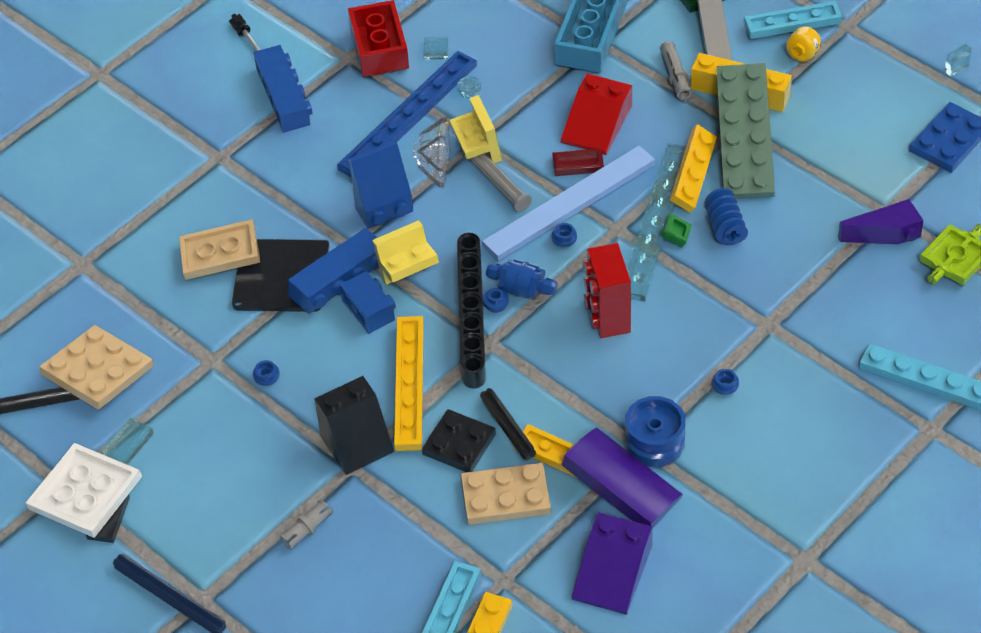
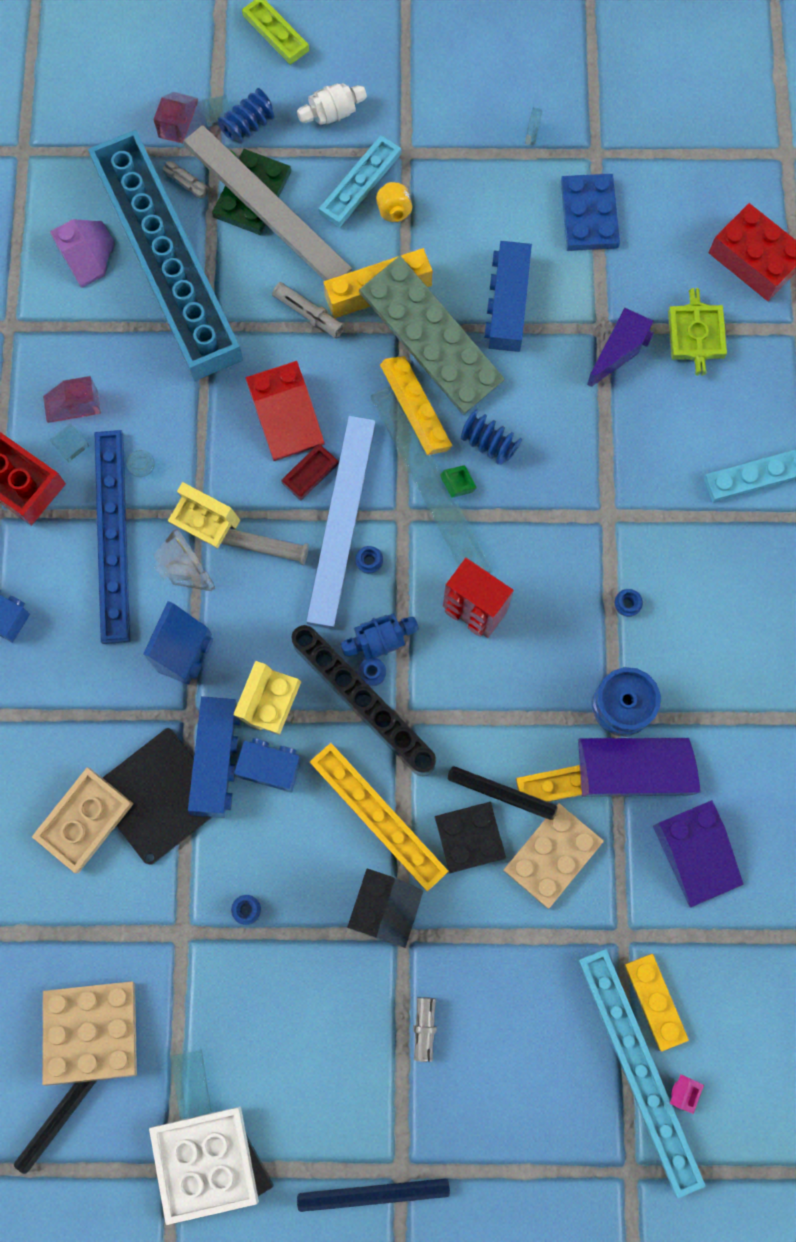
camera: 45 degrees left, 25 degrees up
none -> clear pink slope [43,376,101,423]
none -> blue brick [484,240,532,352]

